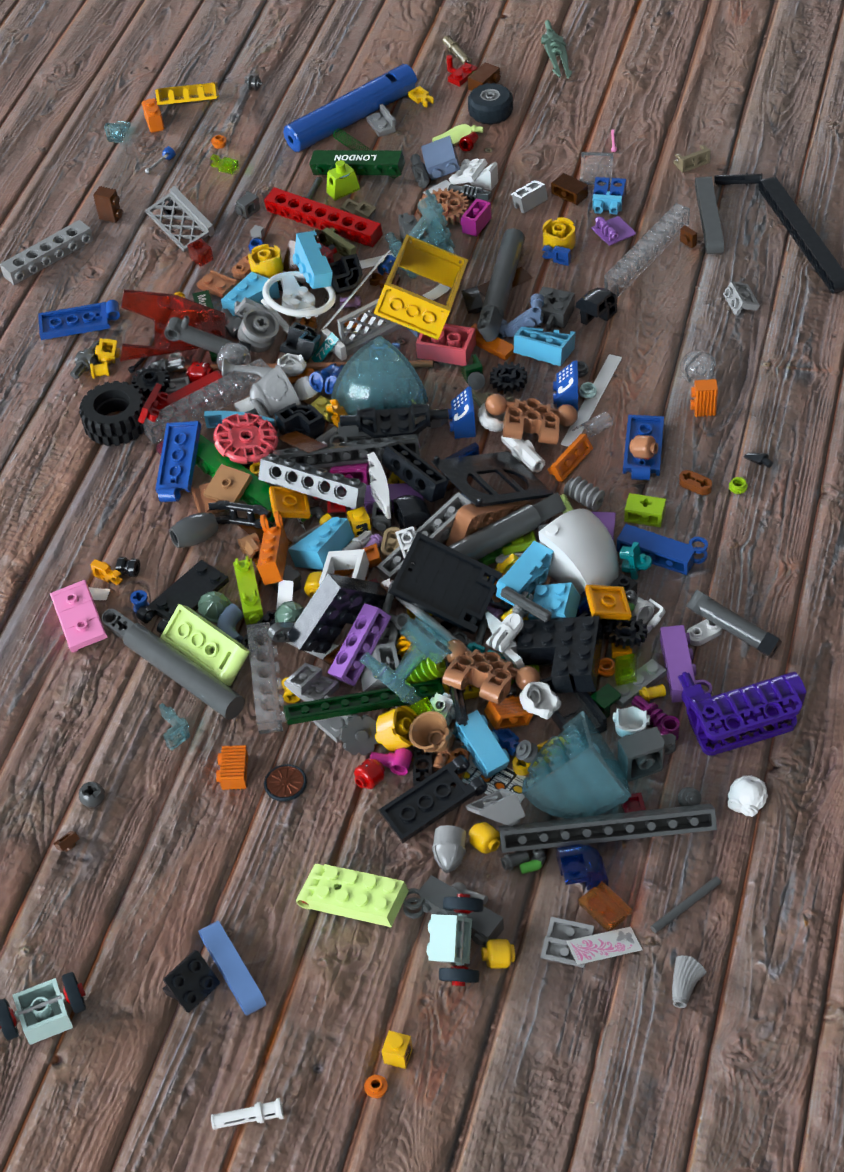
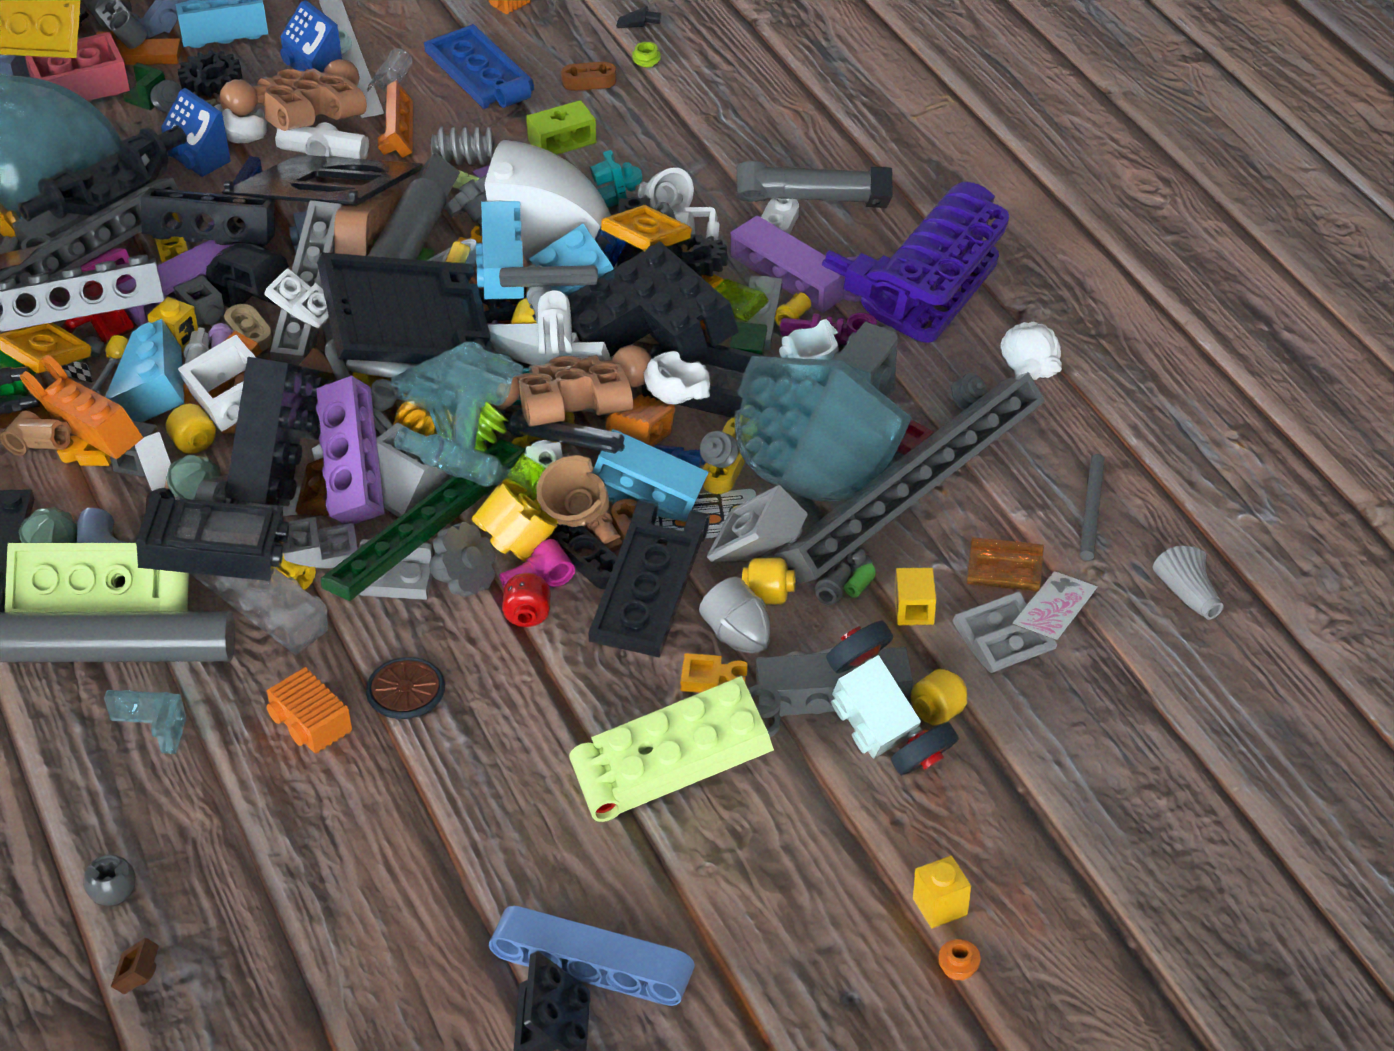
camera: 45 degrees left, 5 degrees down
lime brick [233,556,264,625] -> none
white slope [367,452,391,519] -> none
lime tile [502,531,537,556] -> none
clear blue brick [556,844,609,890] -> none
blue hinge [616,524,708,575] -> none
nougat head [629,435,658,459] -> none
none -> black door [136,493,289,581]
none -> white helmet [638,168,694,214]
none -> light orange plate [680,653,748,693]
none -> yellow brick [895,568,936,625]

